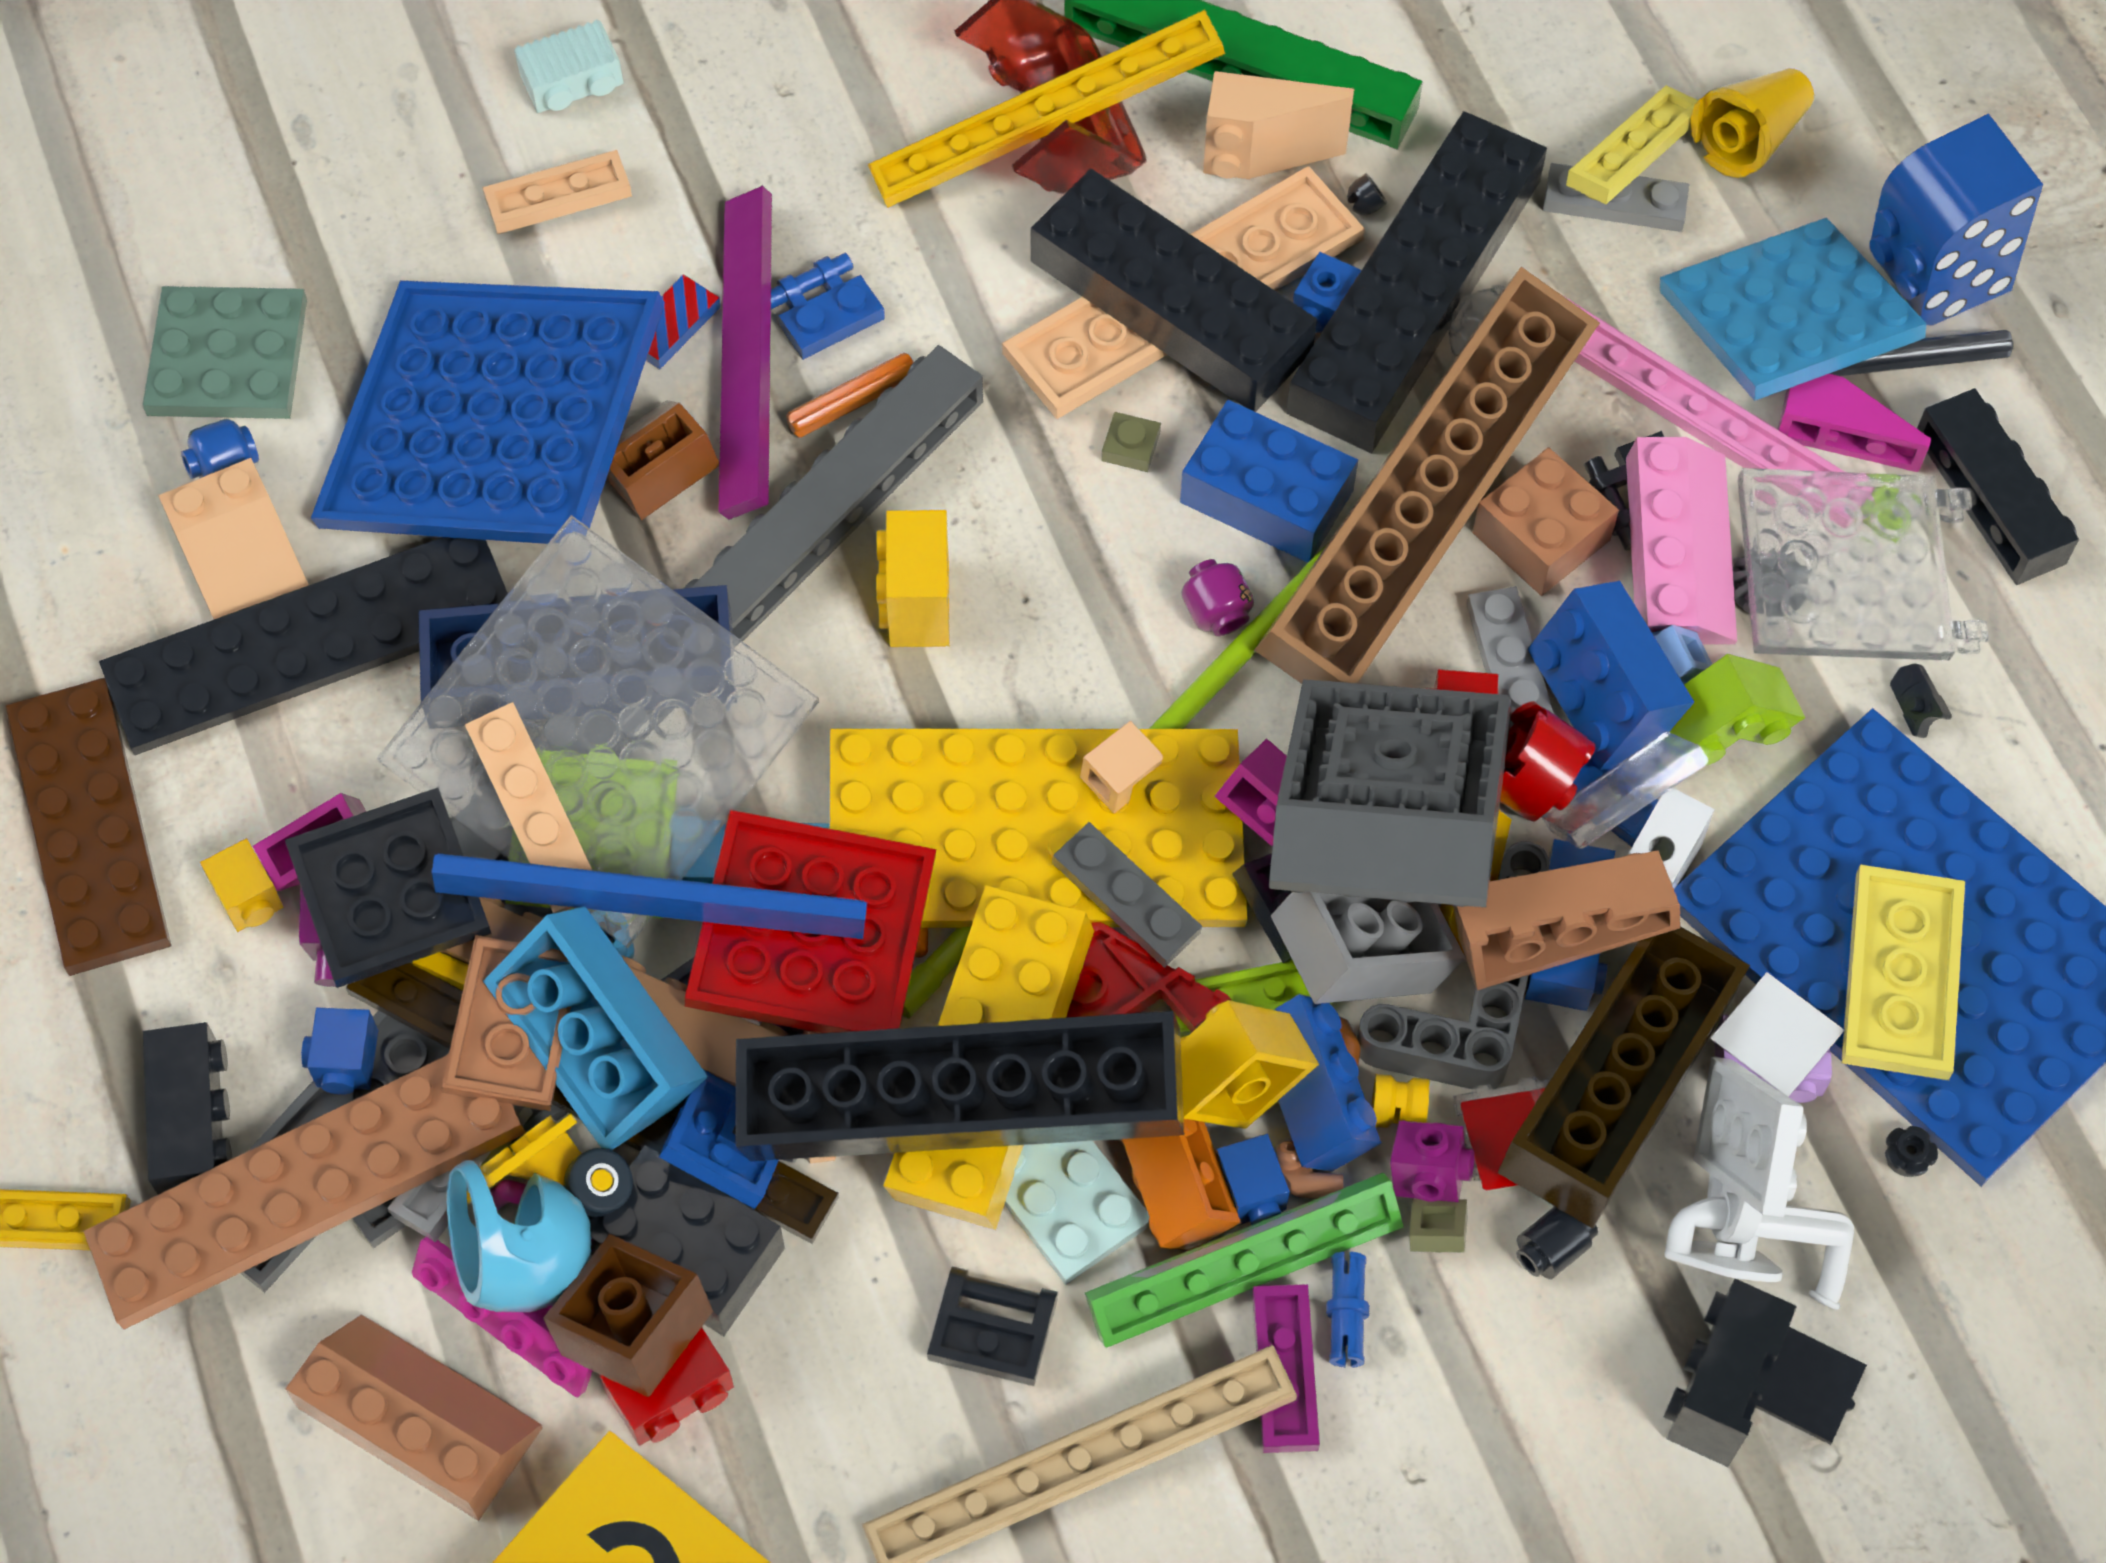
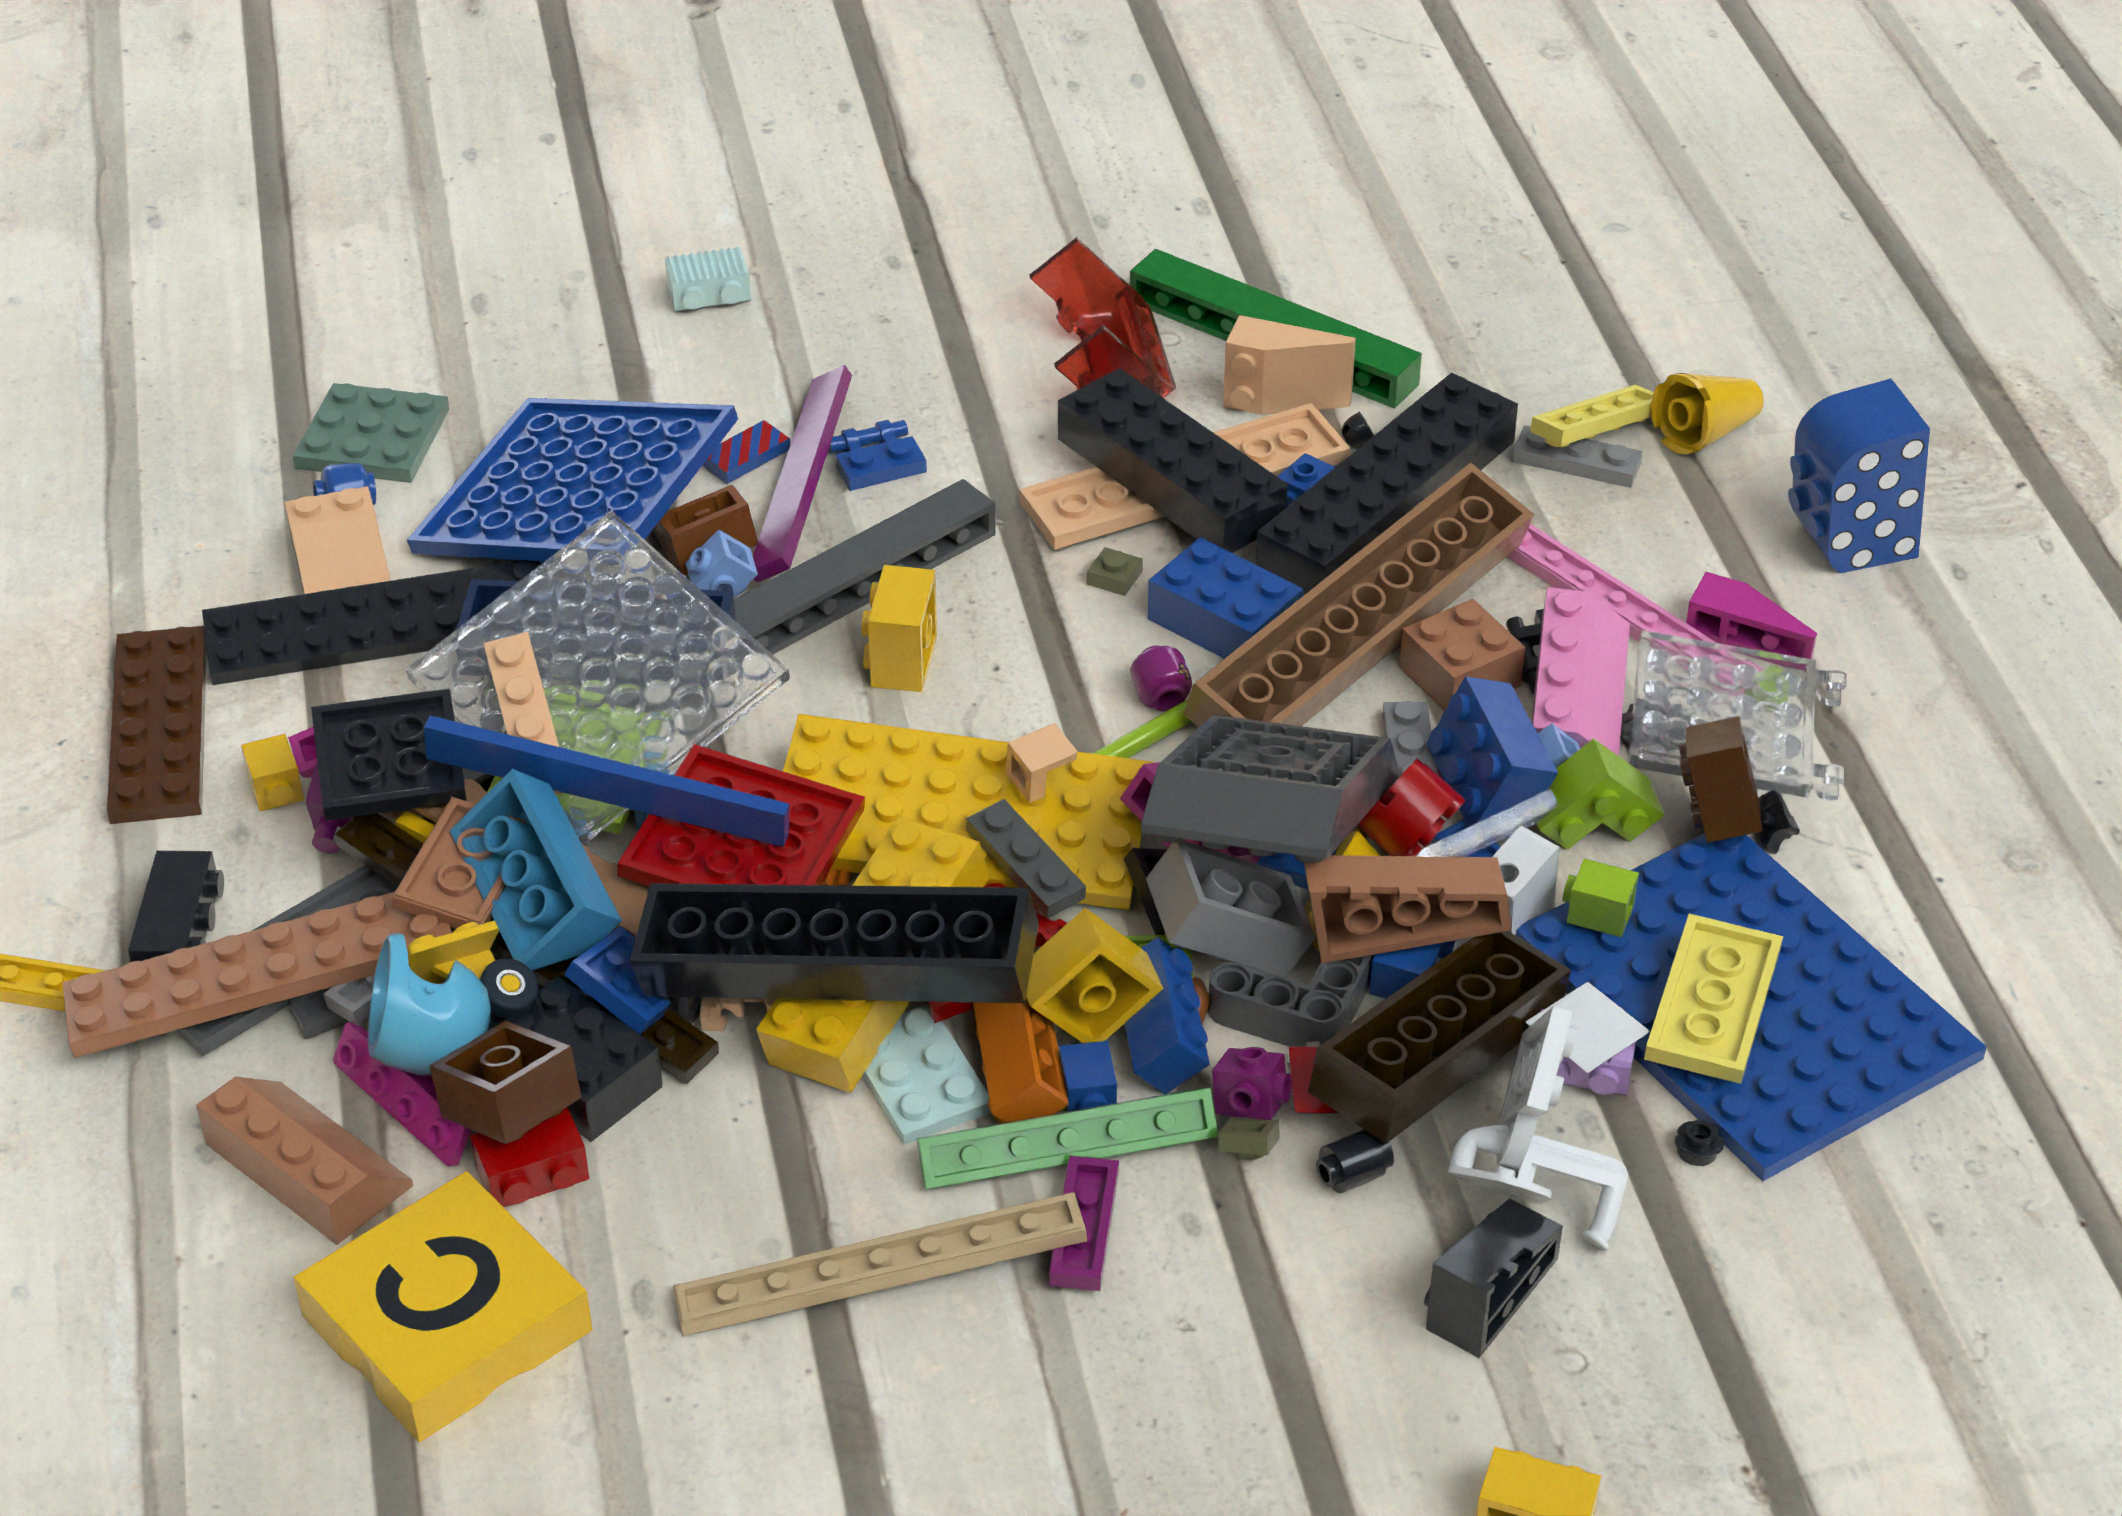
camera: 10 degrees right, 20 degrees down
blue brick [301,1007,379,1095] -> none
light nougat plate [482,150,632,234] -> none
orange axle [786,353,914,437] -> none
yellow tile [867,10,1225,208] -> none
black plate [927,1266,1059,1386] -> none
nougat arm [1275,1141,1343,1199] -> none
blue pin [1326,1252,1370,1368] -> none
yellow wheel [1371,1074,1430,1128] -> none
dark azure plate [1660,217,1927,401] -> none
black piece [1756,1327,1867,1445] -> none
black axle [1829,330,2014,376] -> none
black brick [1917,388,2079,586] -> none
none -> light blue brick [686,529,758,598]
none -> lime brick [1562,858,1639,937]
none -> reddish brown brick [1679,716,1762,843]

